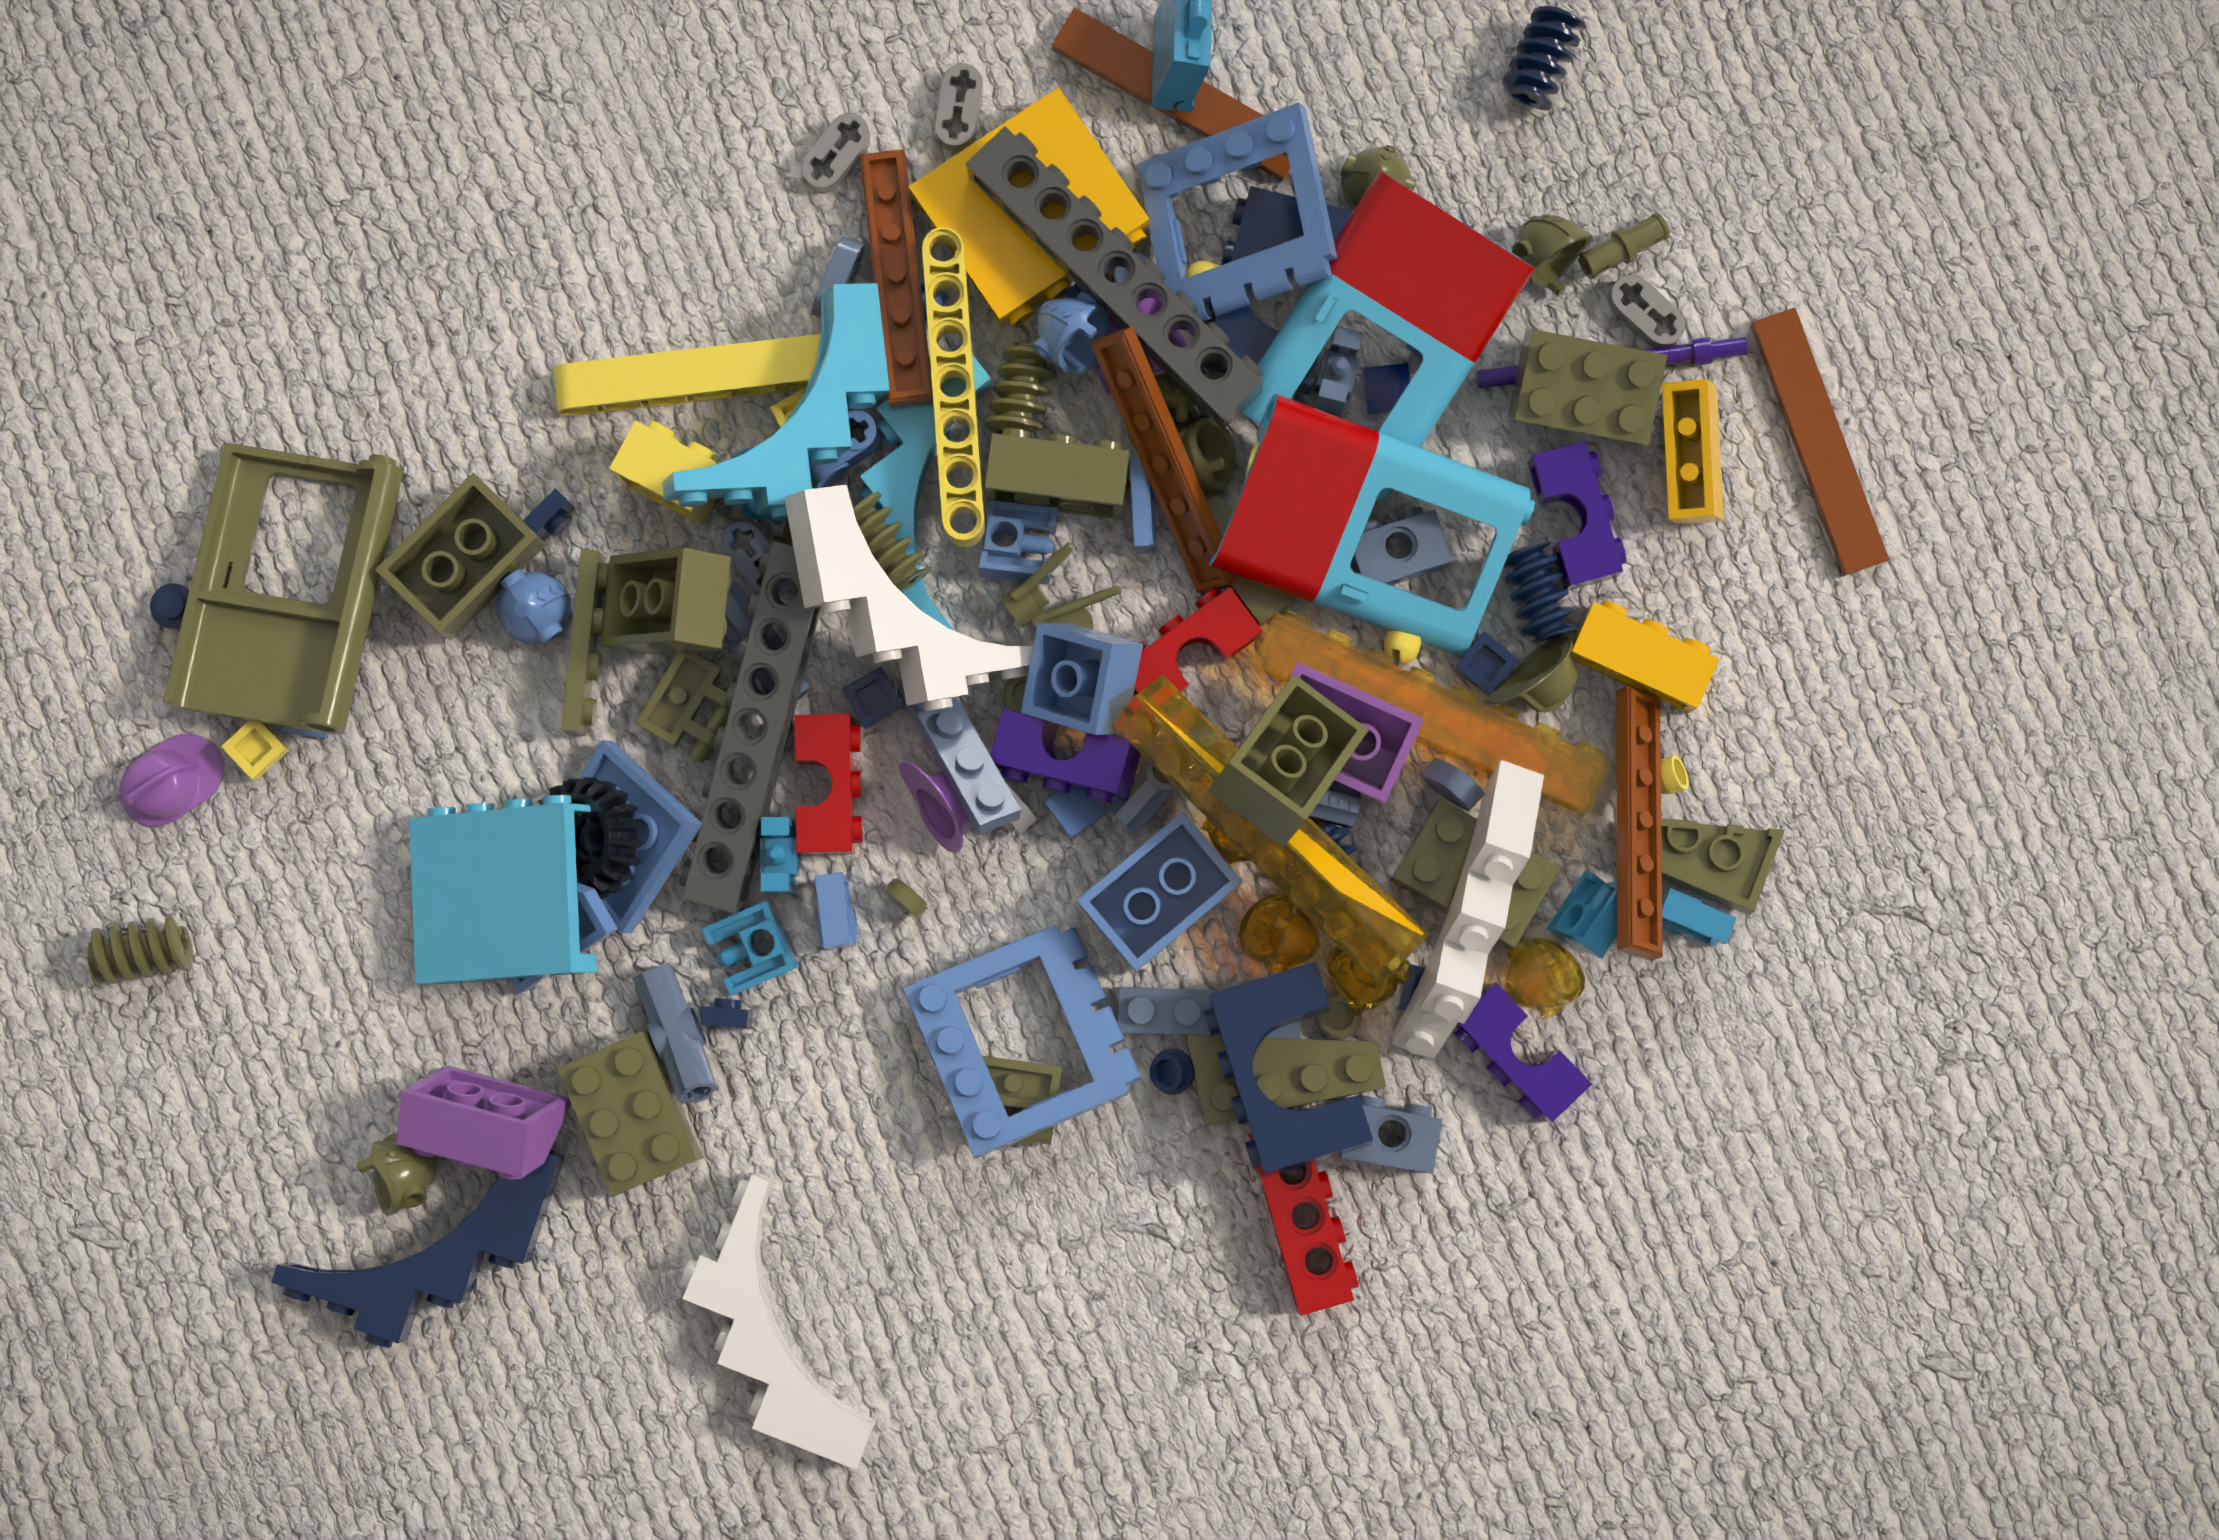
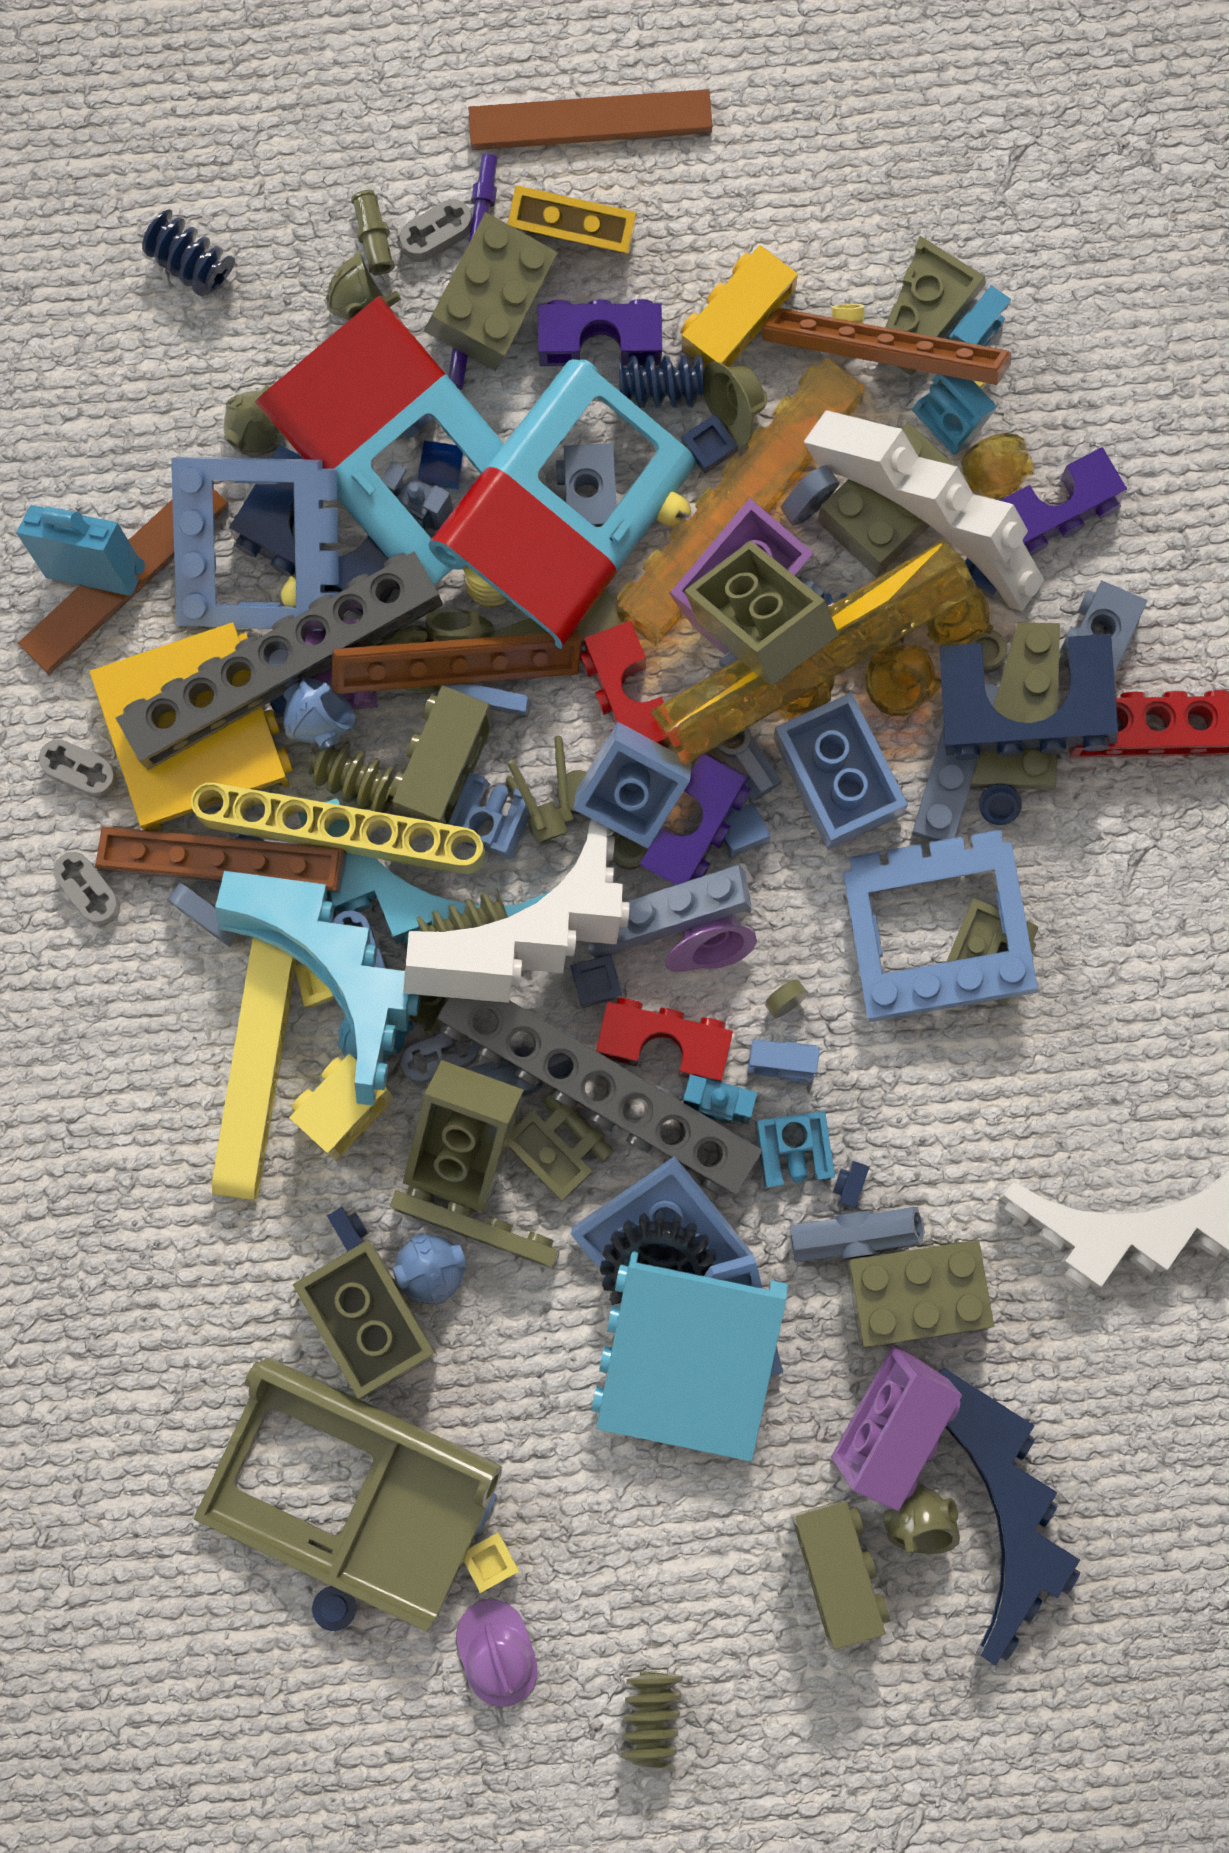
camera: 70 degrees left, 5 degrees down
none -> olive brick [791,1500,890,1650]

